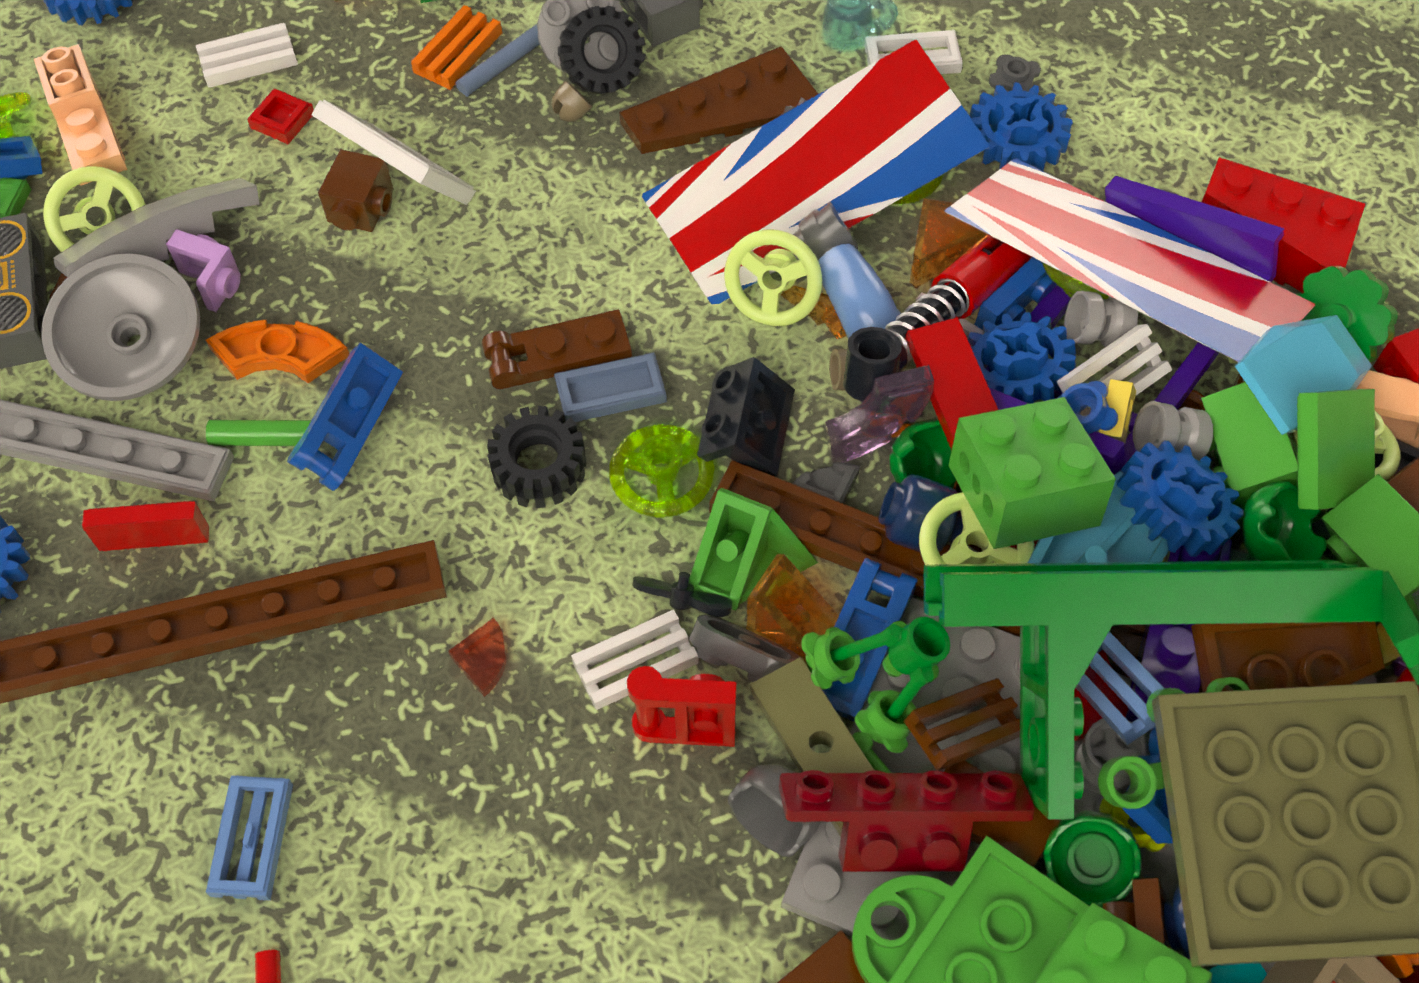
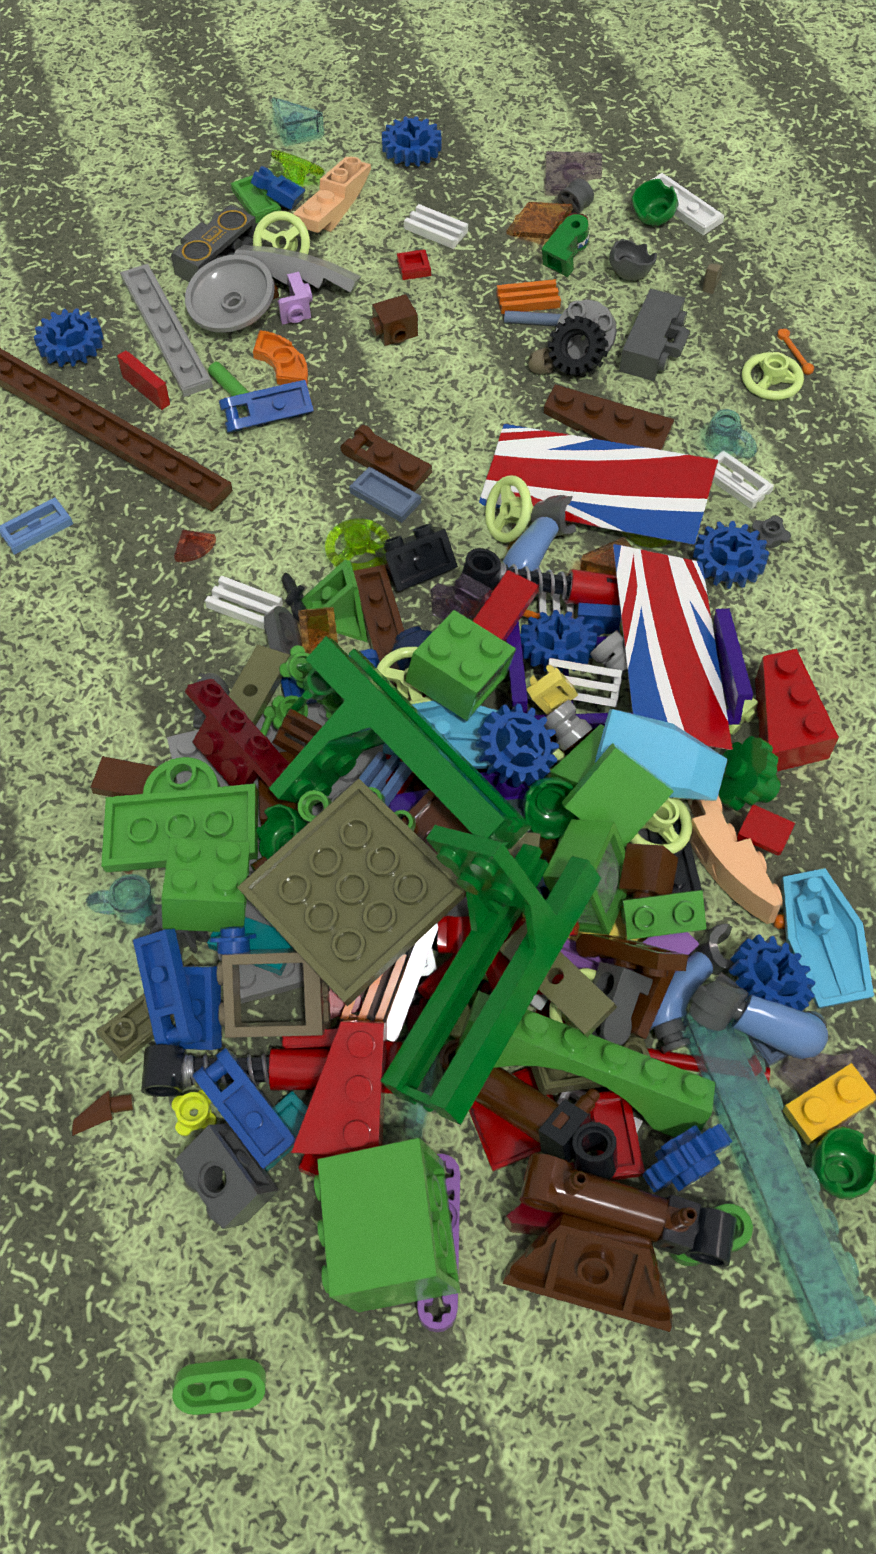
camera: 50 degrees right, 0 degrees up
white tile [312,100,476,205] -> none
black tyre [487,406,586,508] -> none
red plate [626,666,737,747] -> none
dark grey tile [793,462,860,504] -> none
blue plate [1058,381,1118,434] -> none

